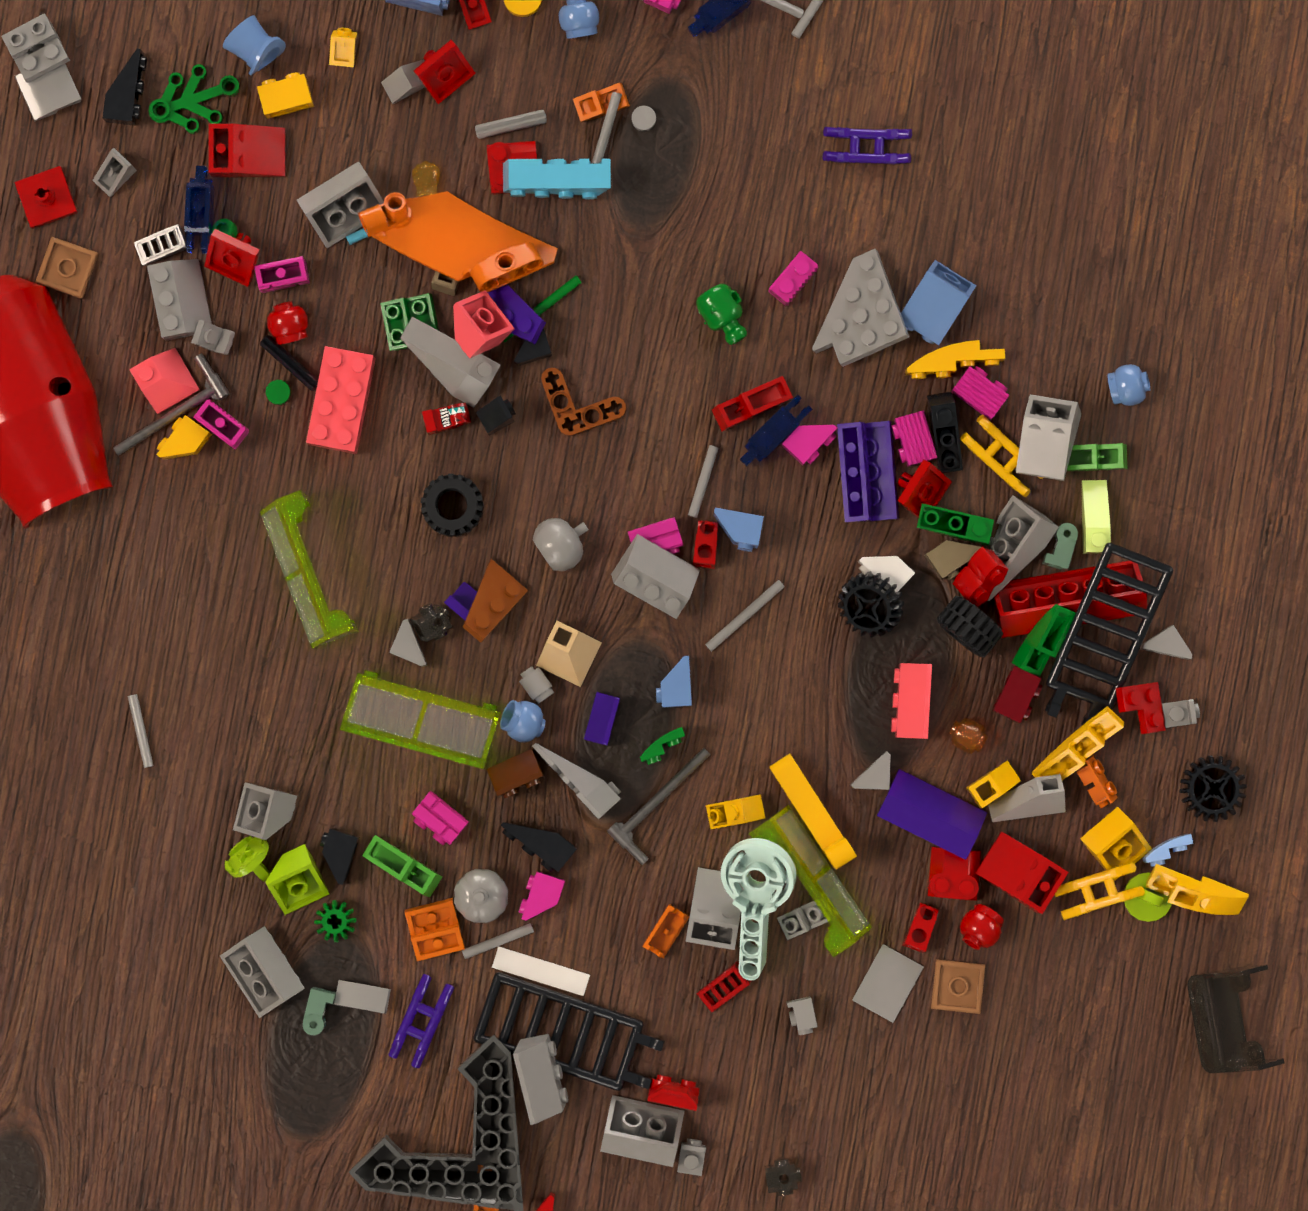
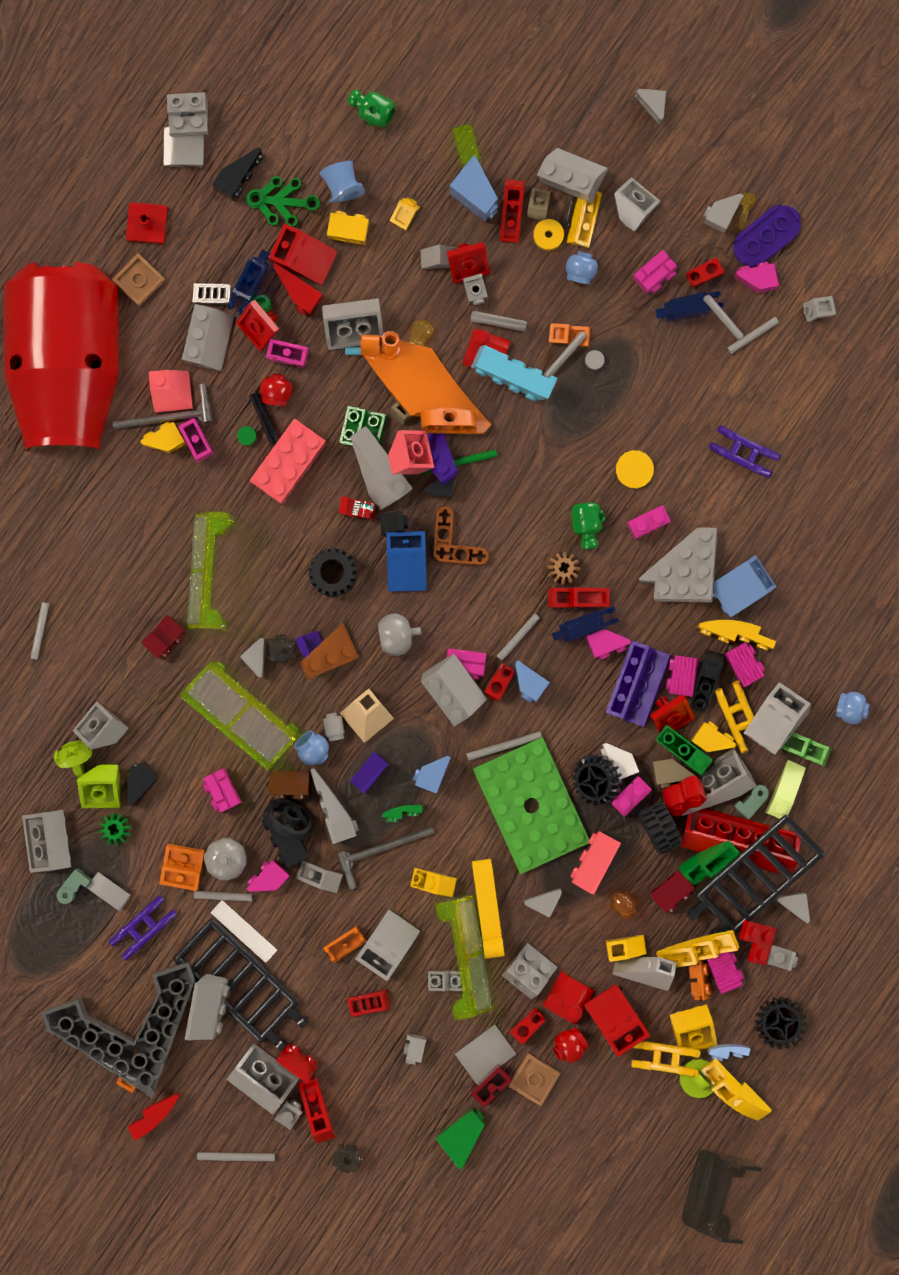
camera: 25 degrees right, 0 degrees up
light grey slope [92,148,137,197] -> none
light grey bracket [191,320,235,355] -> none
bright green slope [362,835,443,898] -> none
light aqua beam [721,838,796,980] -> none
dark purple slope [877,769,987,860] -> none
none -> dark red brick [141,615,186,659]
none -> black wheel [266,798,313,840]
none -> red slope [273,263,323,316]
none -> light grey slope [296,861,343,893]
none -> red slope [298,1077,336,1144]
none -> blue slope [386,531,427,592]
none -> green slope [436,1107,485,1170]
none -> light grey brick [463,274,488,305]
none -> dark red brick [471,1064,512,1108]
none -> bright green plate [473,737,589,874]
none -> light grey brick [502,943,557,1000]
none -> medium nougat gear [548,552,580,585]
none -> dark pink brick [610,776,652,817]
none -> yellow tile [616,450,654,489]
none -> yellow slope [690,721,737,752]
none -> dark pink brick [706,952,744,994]

